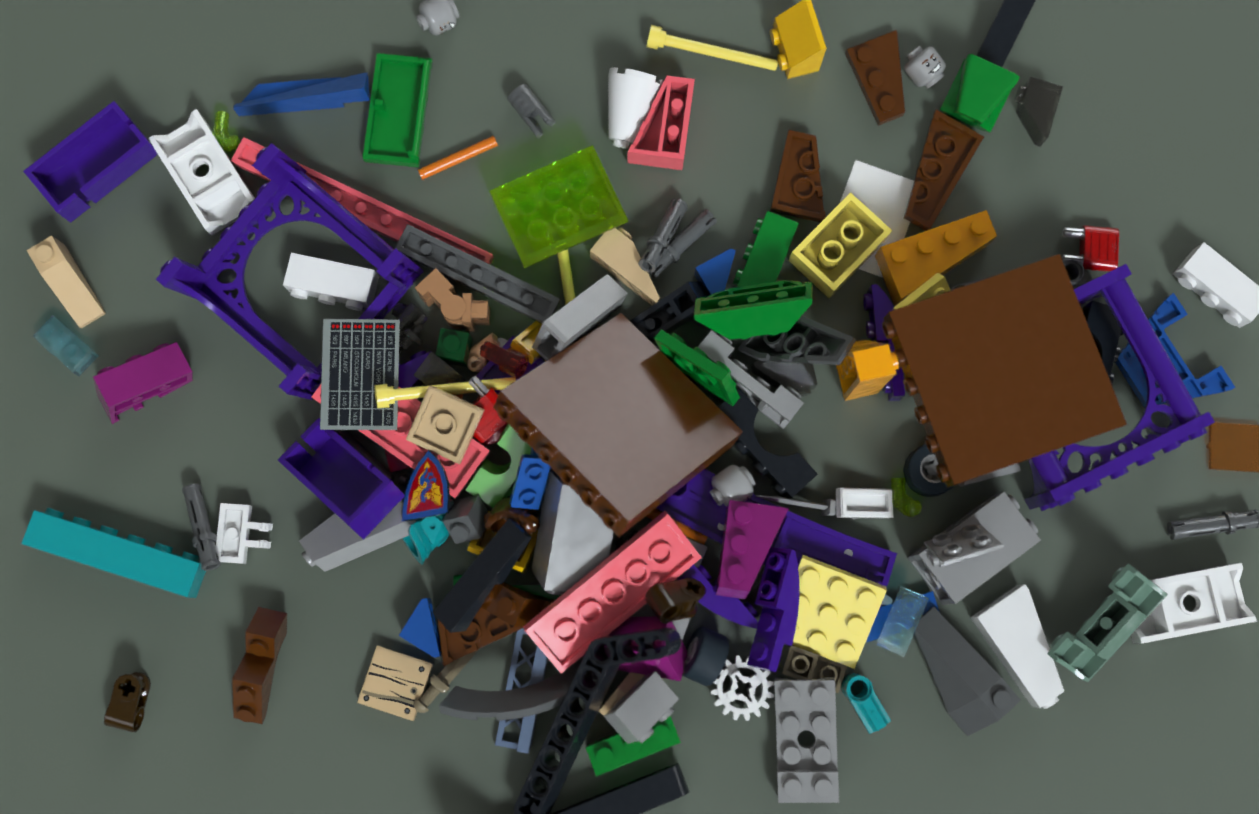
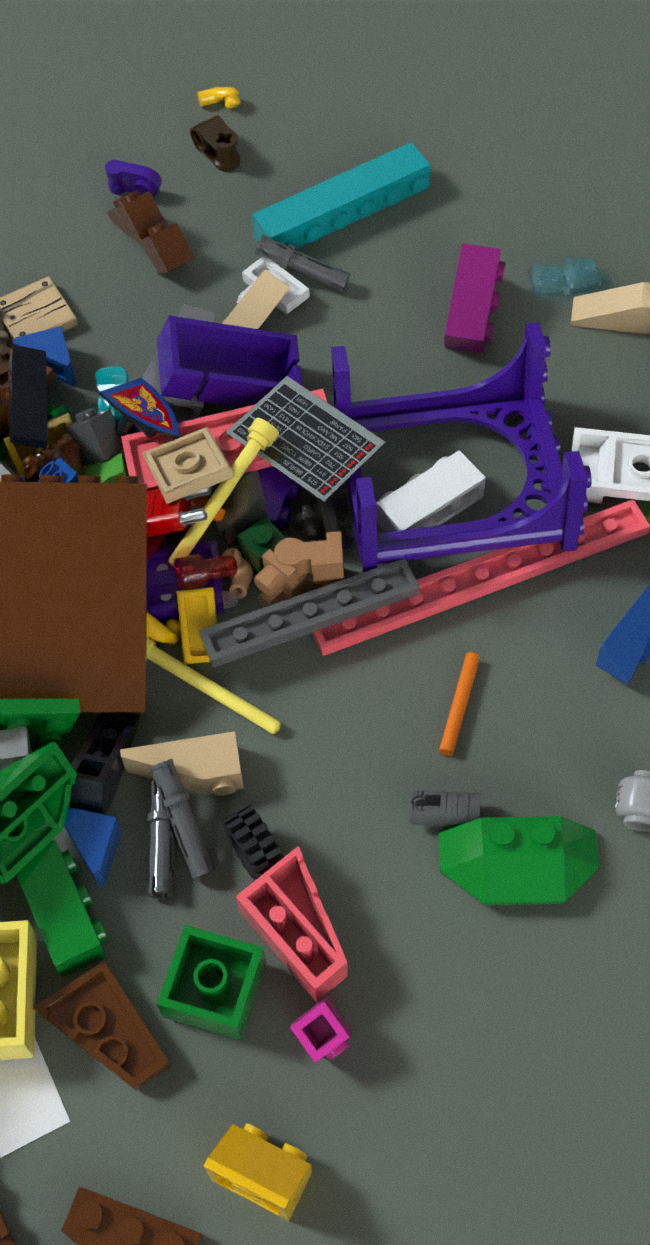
camera: 135 degrees right, 20 degrees down
green container [362,53,433,167] -> none
clear neon green slope [489,145,629,268] -> none
light grey slope [532,274,628,361] -> none
white cone [608,67,663,149] -> none
light yellow piece [647,25,778,71] -> none
none -> dark purple plate [105,160,162,196]
none -> green brick [157,925,266,1041]
none -> yellow arm [197,87,241,109]
none -> black tyre [221,804,284,881]
none -> tan sticker [222,269,290,329]
none -> dark pink brick [290,996,353,1063]
none -> green wedge [438,816,599,905]

